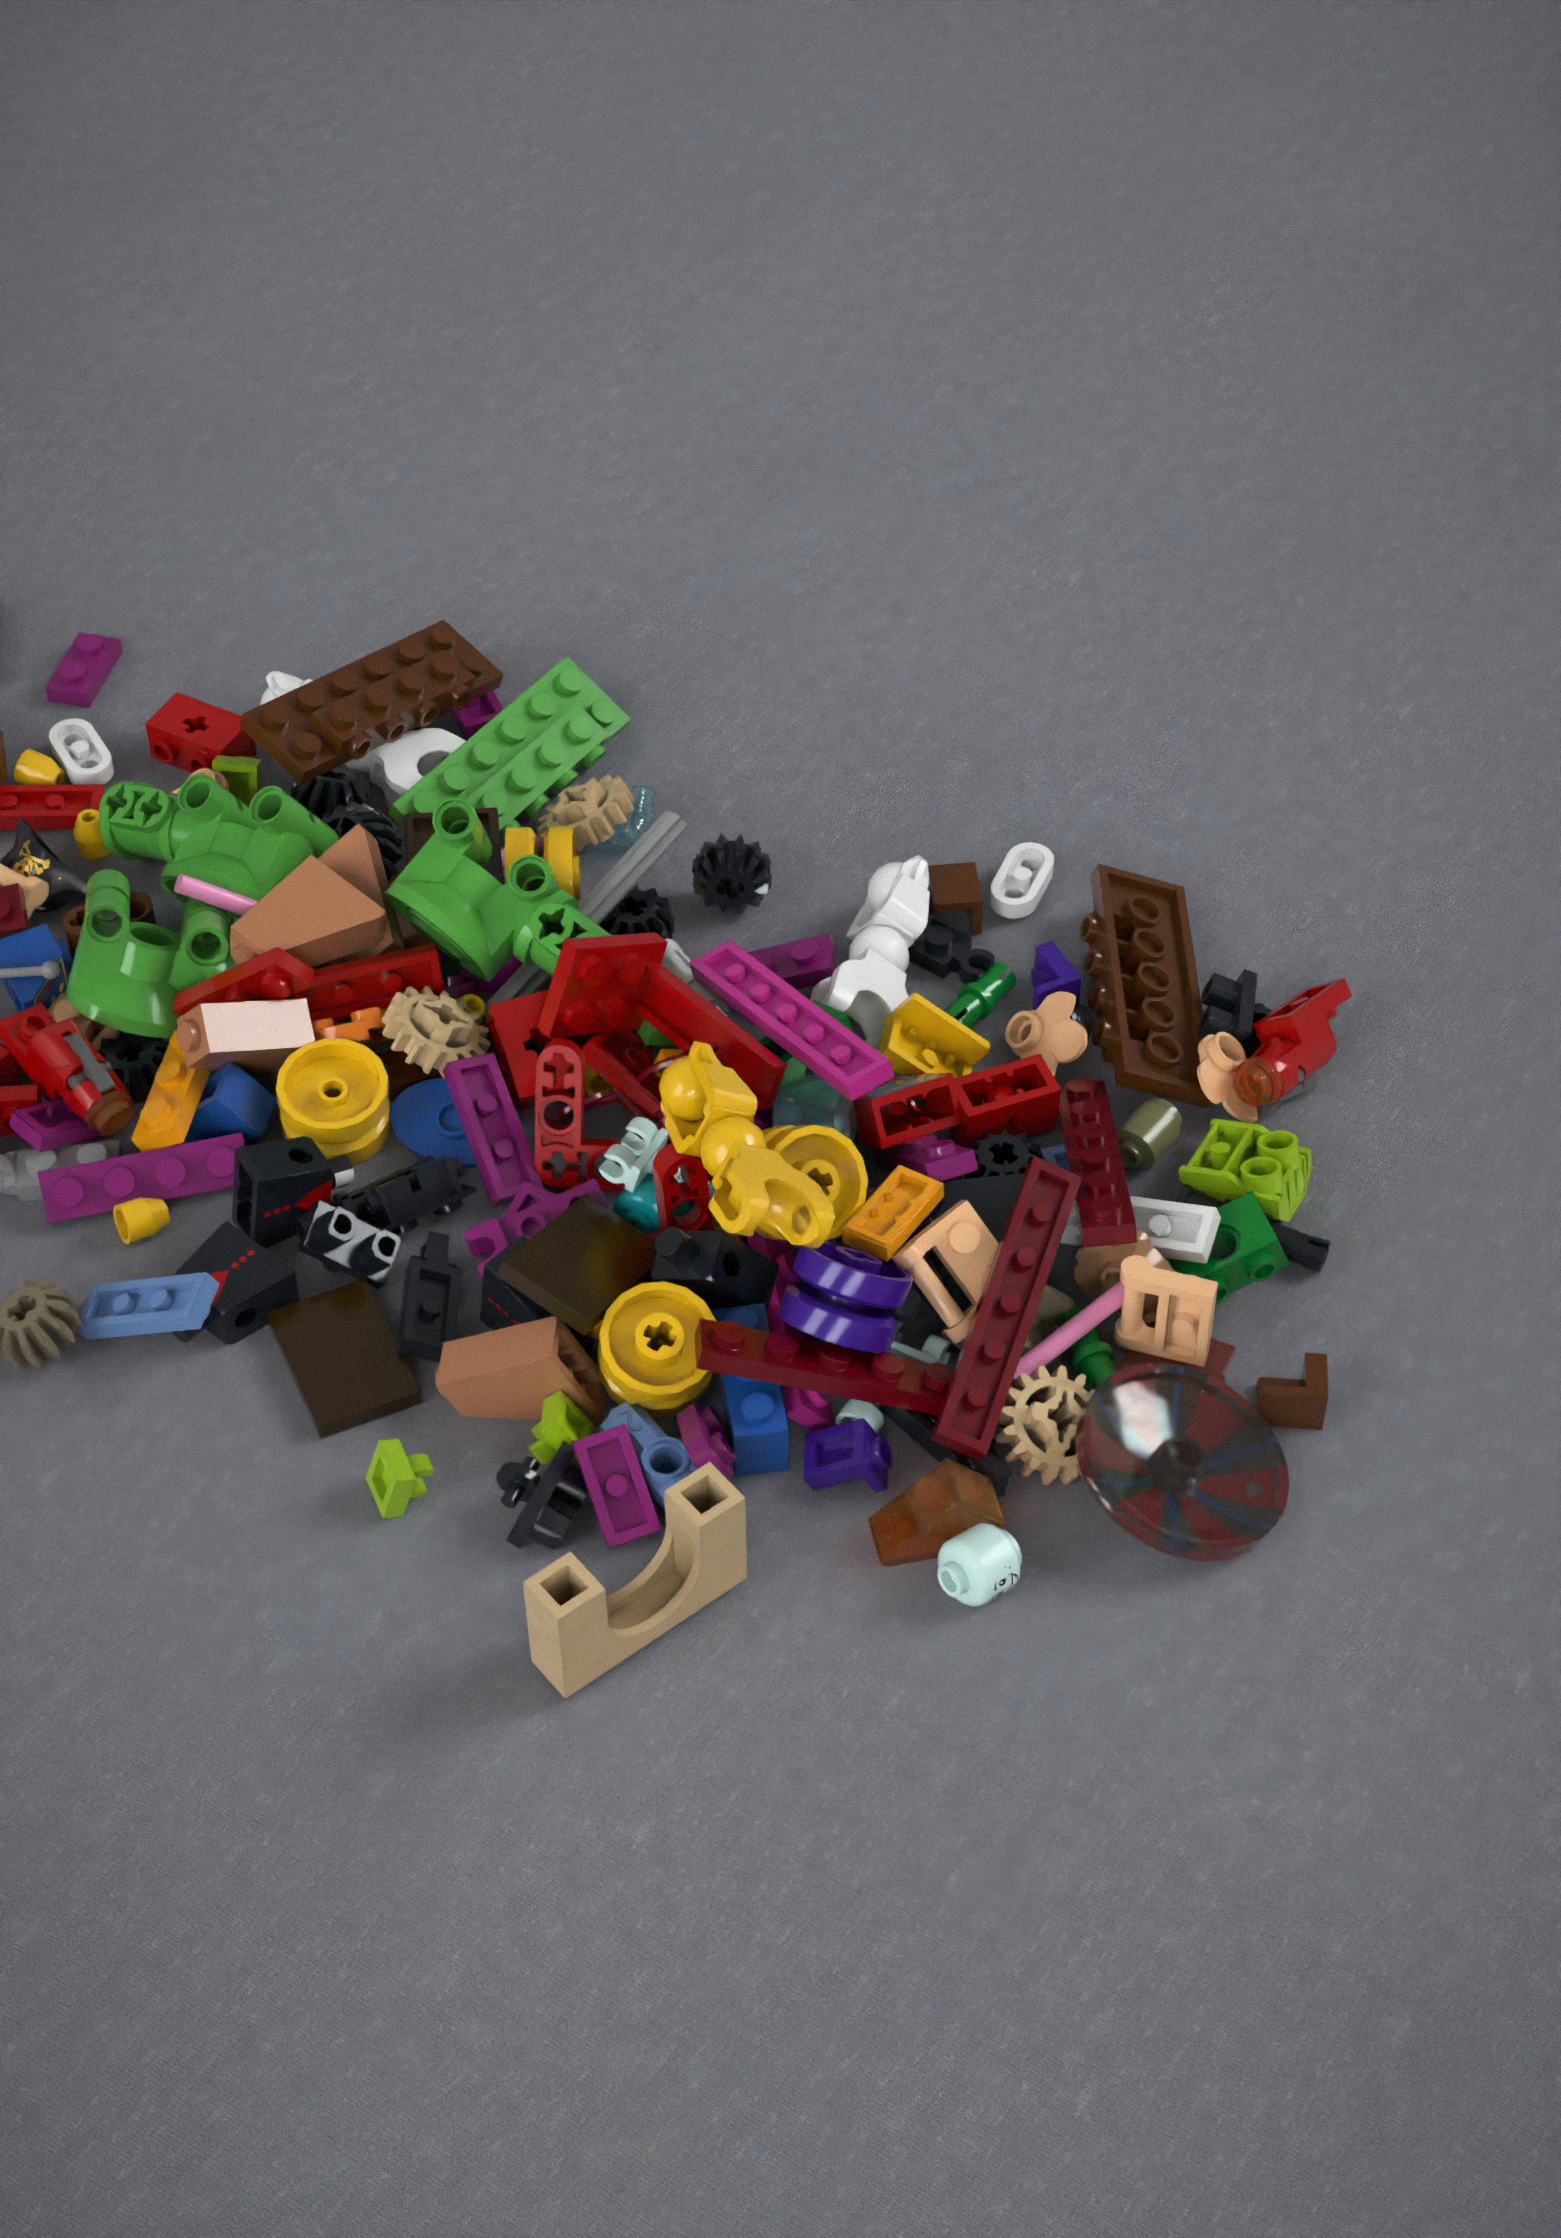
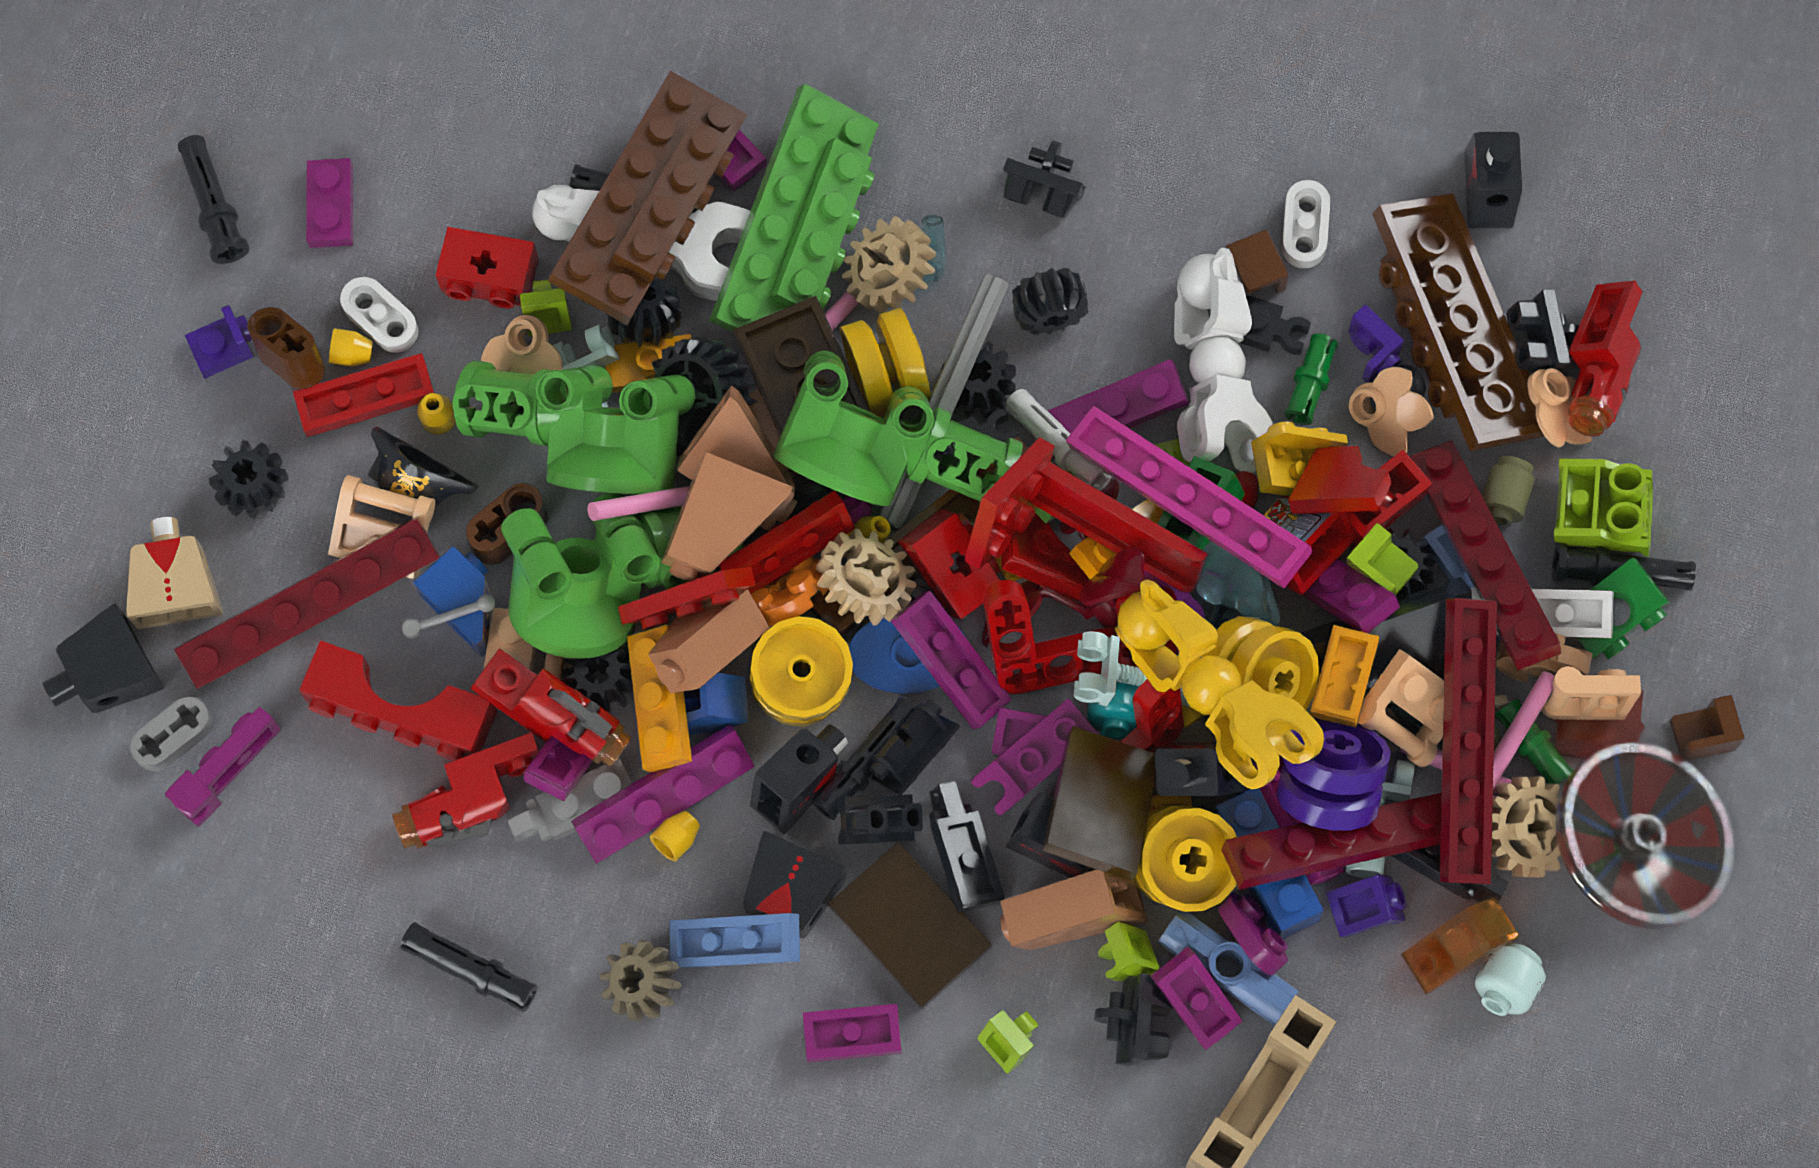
camera: 15 degrees left, 25 degrees up
none -> magenta plate [803,1004,902,1063]
none -> black hips [1003,140,1086,219]
none -> red tile [1288,446,1392,514]
none -> lime panel [1347,523,1418,596]
none -> black torso [1464,132,1522,228]

